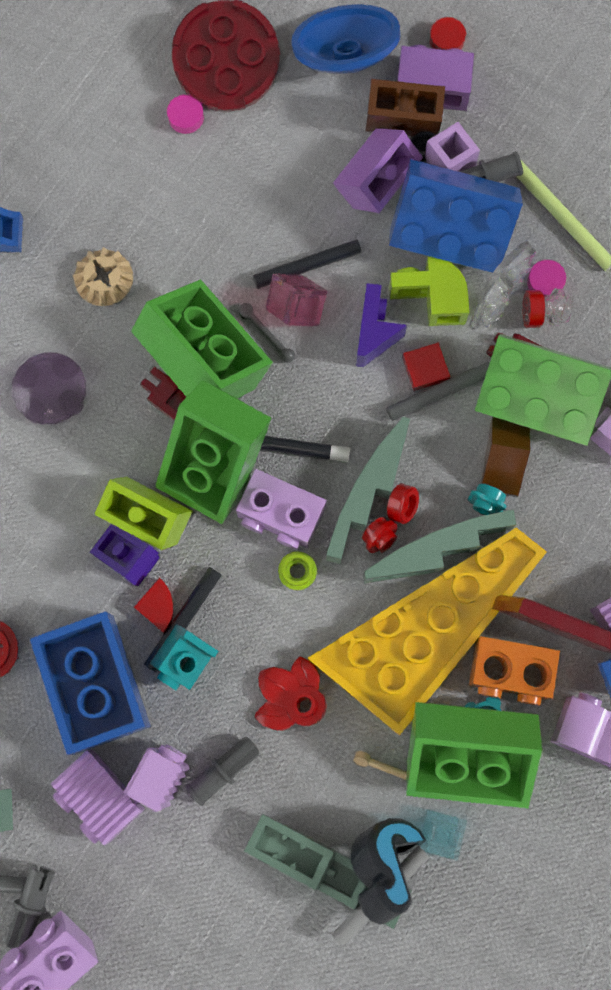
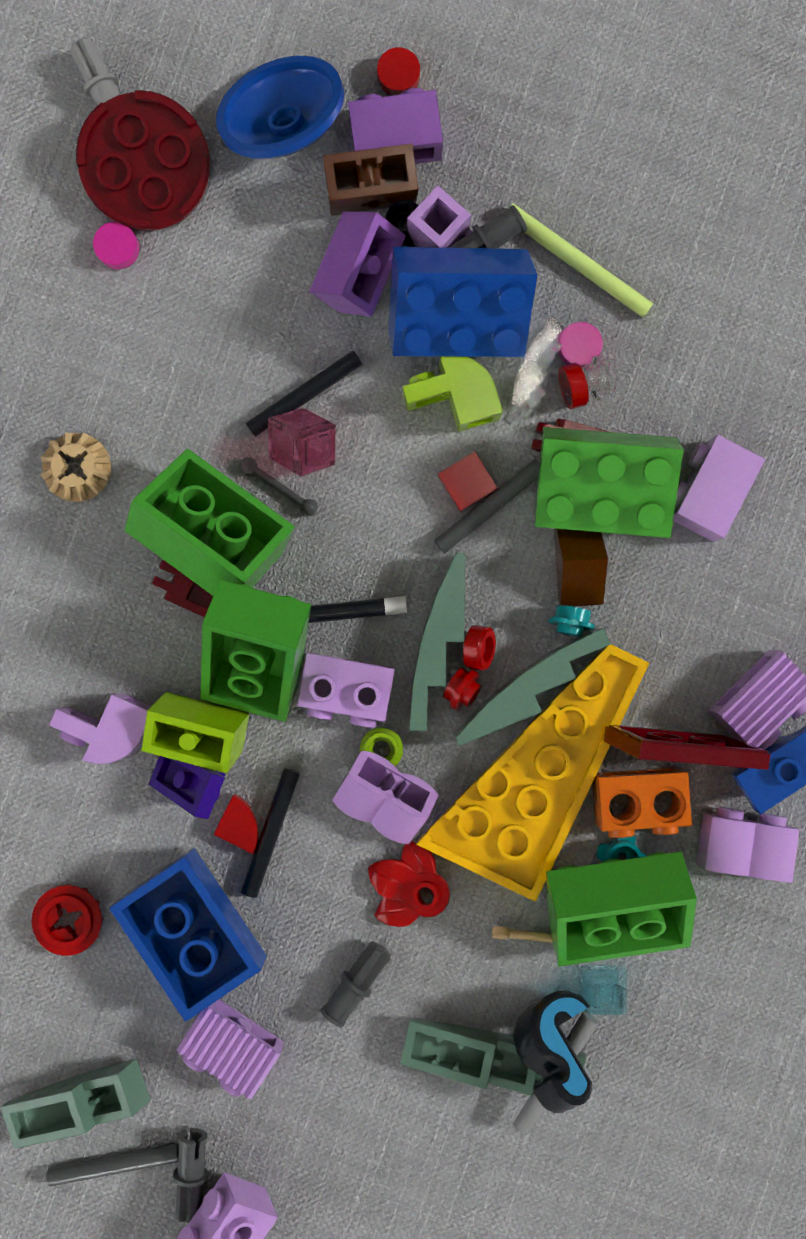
camera: 15 degrees left, 10 degrees up
clear purple dish [12,352,86,425] -> none
lavender brick [124,744,190,812] -> none
teal brick [150,624,219,691] -> none
dark purple slope [356,283,407,367] -> none
none -> lavender brick [49,693,151,764]
none -> lavender brick [332,751,439,844]

